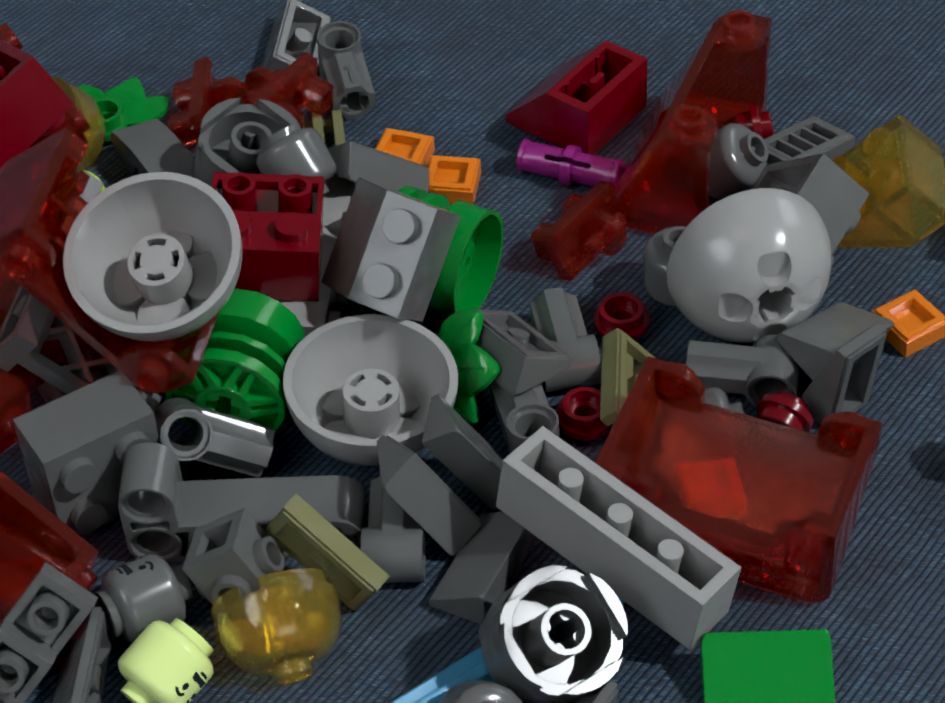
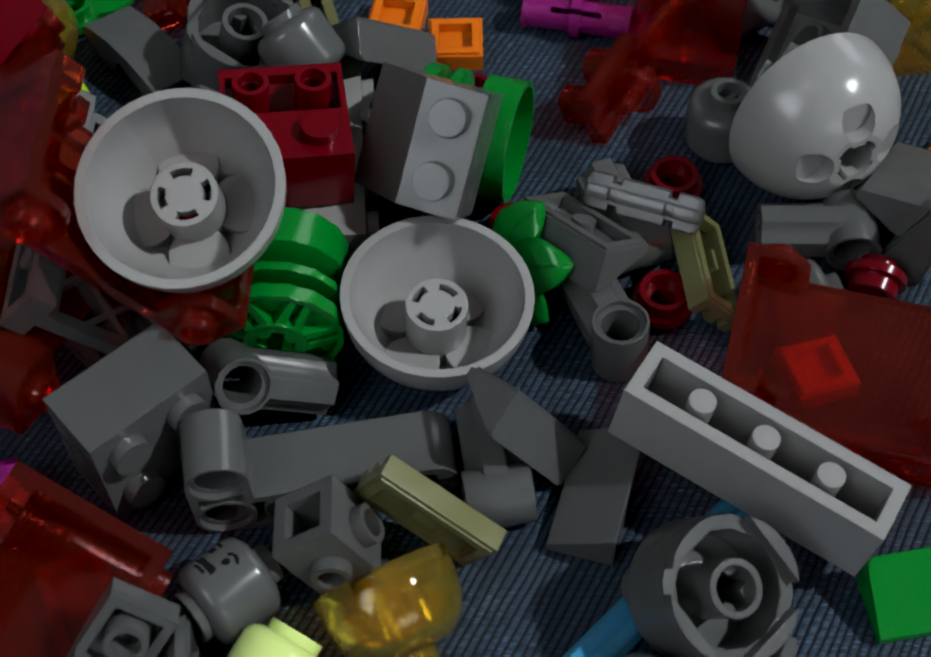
camera: 10 degrees left, 10 degrees up
dark grey slope [422,394,504,511] -> none
none -> dark grey axle [584,170,705,234]

